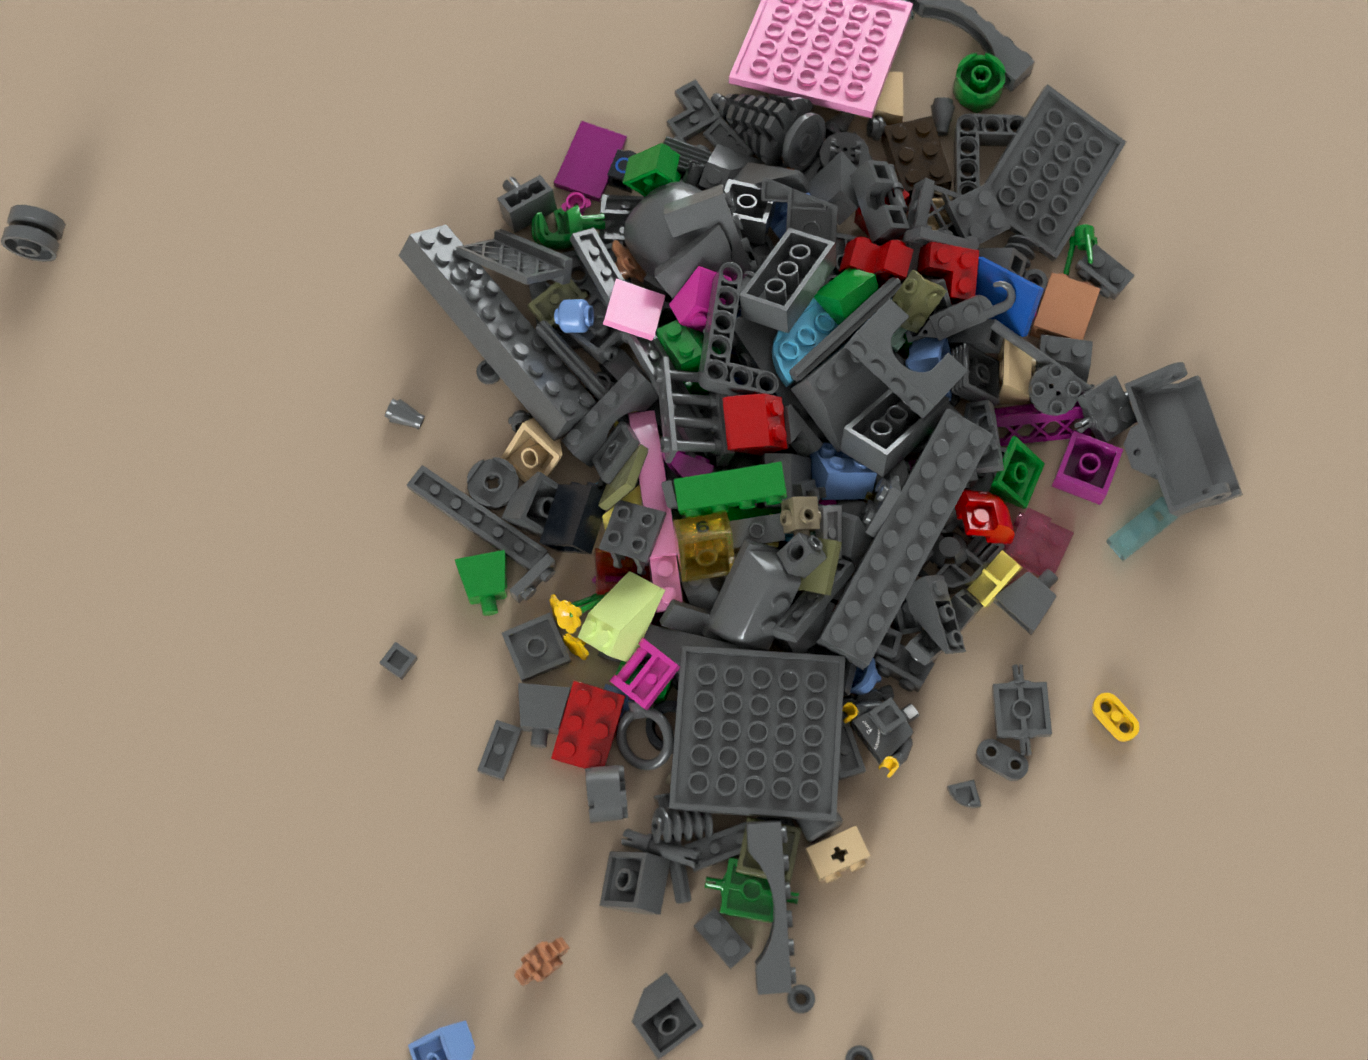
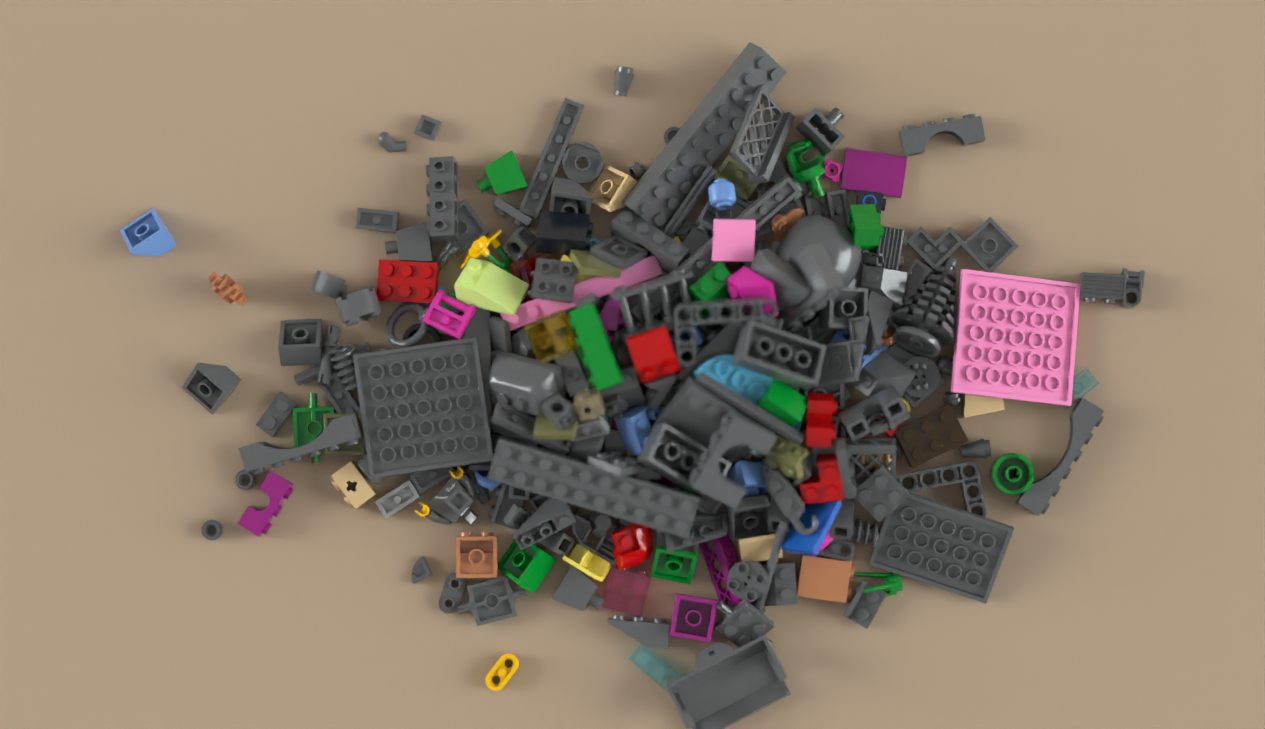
camera: 75 degrees right, 15 degrees up
none -> magenta arch [238,471,294,537]
none -> dark grey slope [311,270,347,299]
none -> light grey plate [375,480,421,519]
none -> dark grey arm [378,132,407,153]
none -> dark grey brick [426,156,459,242]
none -> dark grey axle [434,241,459,272]
none -> nougat plate [456,532,498,578]
none -> green slope [498,539,556,594]
none -> dark grey brick [502,225,536,262]
none -> dark grey slope [608,615,670,649]
none -> dark grey arch [898,113,986,157]
none -> dark grey plate [960,217,1018,272]

